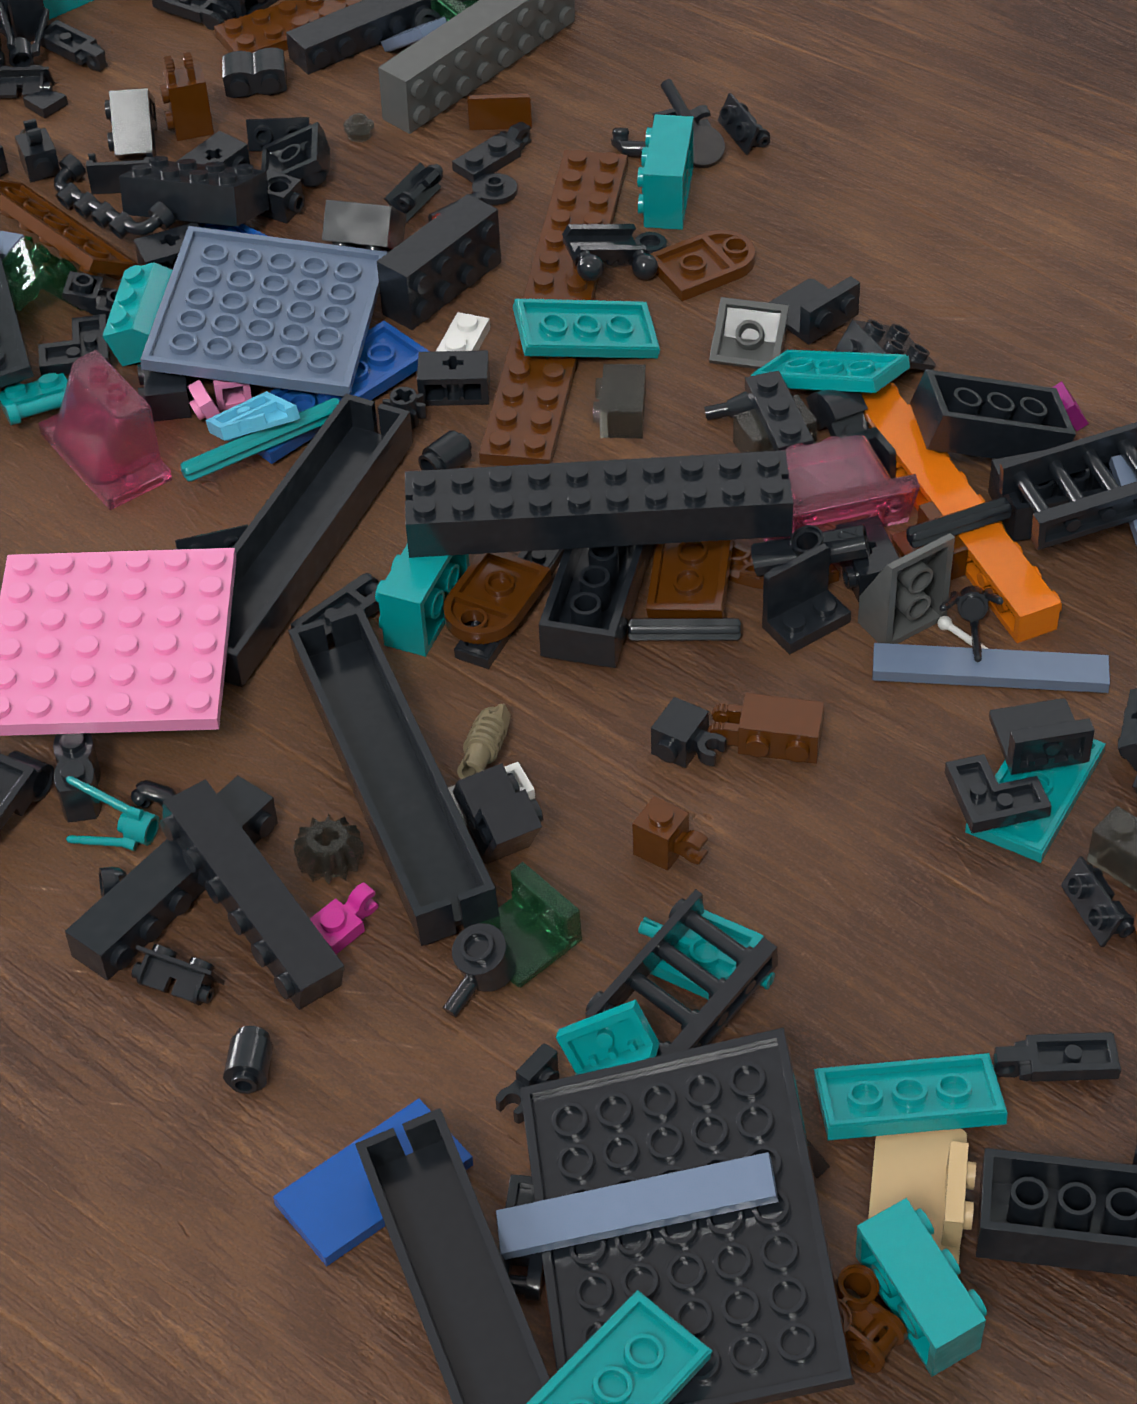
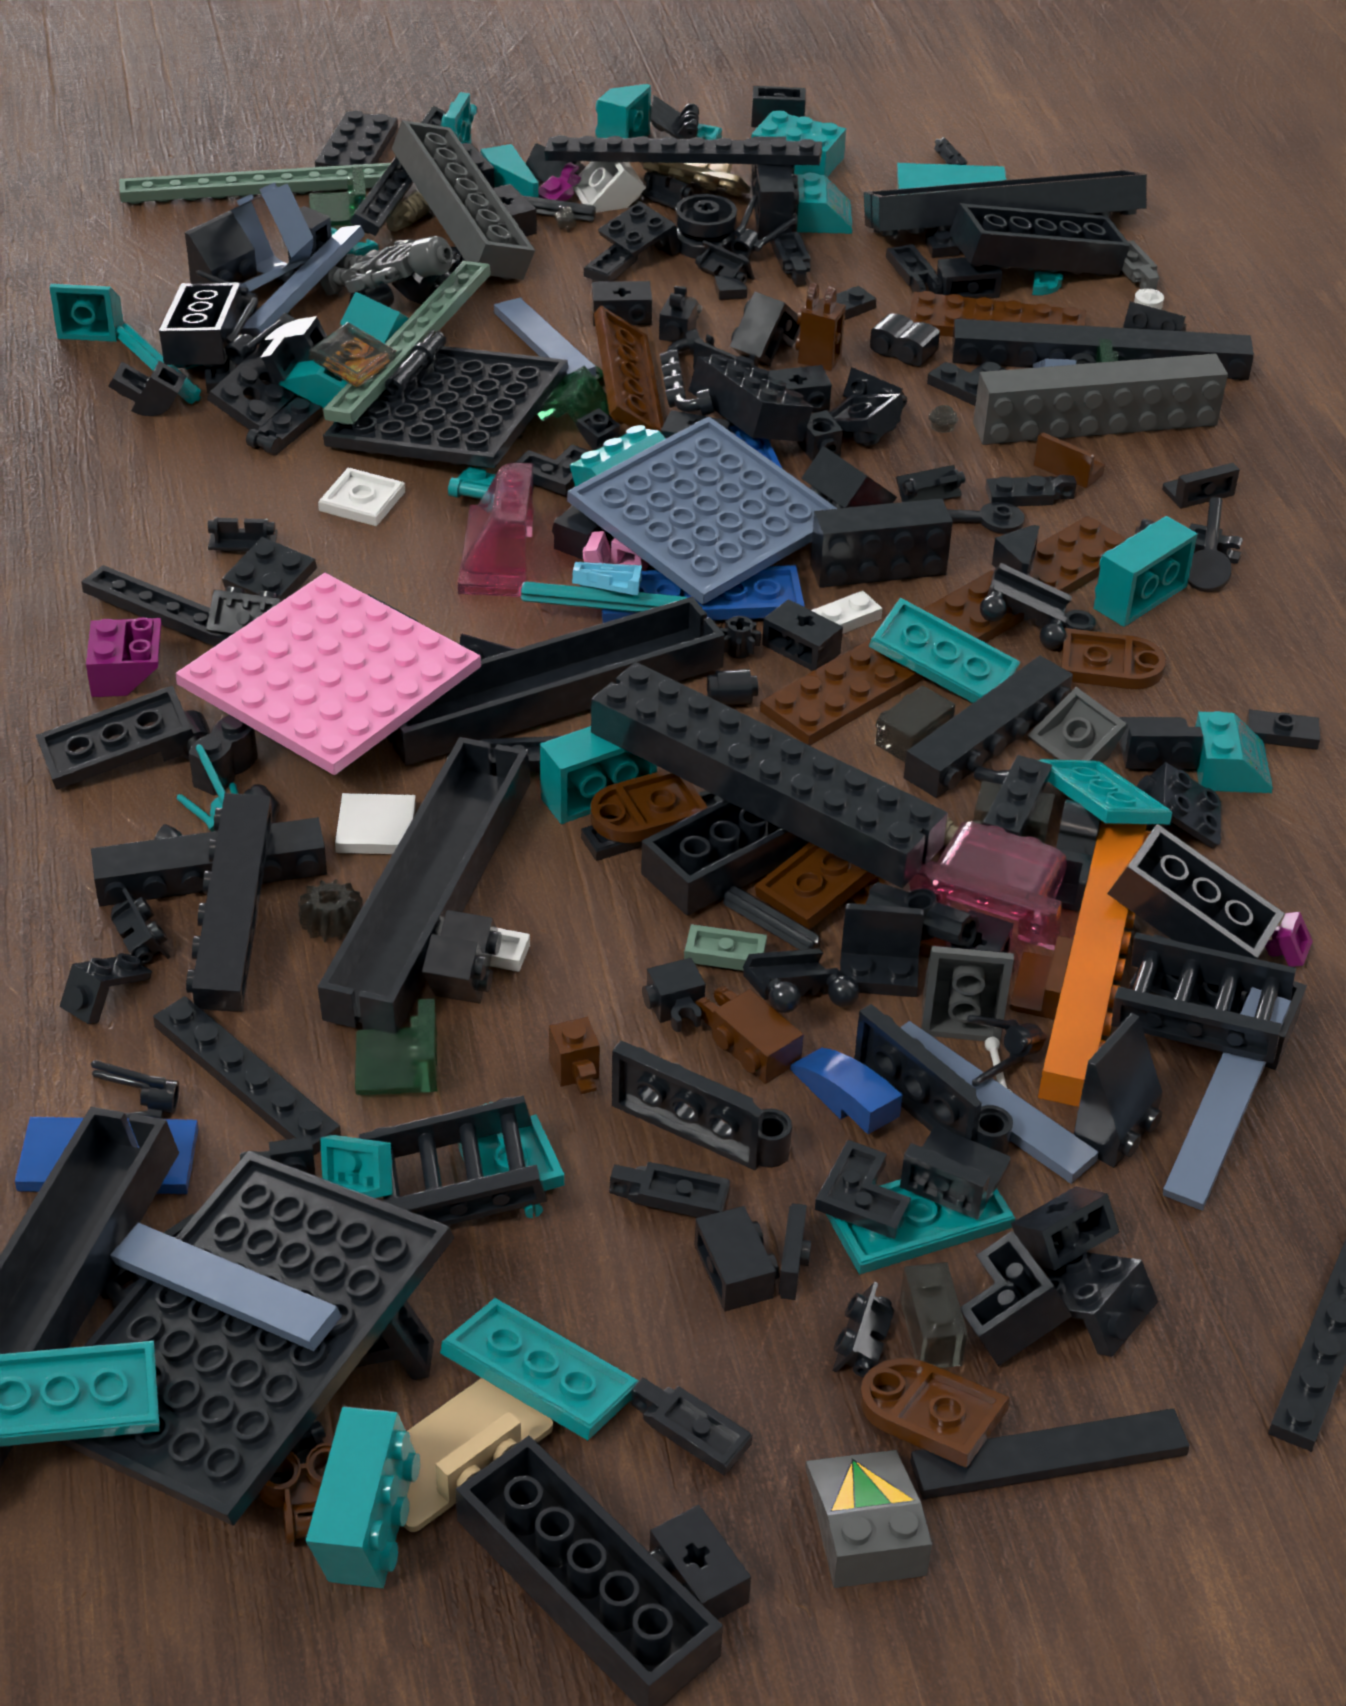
camera: 35 degrees right, 5 degrees down
black brick [223,1026,273,1094] -> none
dark pink plate [310,882,379,954] -> none
black piece [442,923,517,1018] -> none
dark tan hinge [457,703,511,779] -> none
black hinge [717,93,770,155] -> none
black axle [906,497,1012,548] -> none
none -> black bracket [59,953,152,1024]
none -> black plant [91,1060,179,1119]
none -> black plate [153,996,341,1155]
none -> white tile [335,793,416,854]
none -> black hinge [609,1161,730,1218]
none -> black hinge [612,1040,792,1171]
none -> sand green plate [684,924,767,971]
none -> black brick [694,1206,780,1312]
none -> black gear [743,948,859,1013]
none -> black plate [779,1203,811,1300]
none -> blue slope [790,1047,902,1134]
none -> black plate [823,286,877,320]
none -> black hinge [854,1004,1013,1155]
none -> black brick [903,655,1073,799]
none -> black plate [927,361,1007,406]
none -> black slope [991,525,1040,576]
none -> black slope [1074,1013,1163,1168]
none -> black panel [1162,463,1240,509]
none -> teal slope [1195,711,1273,793]
none -> black plate [1247,709,1320,749]

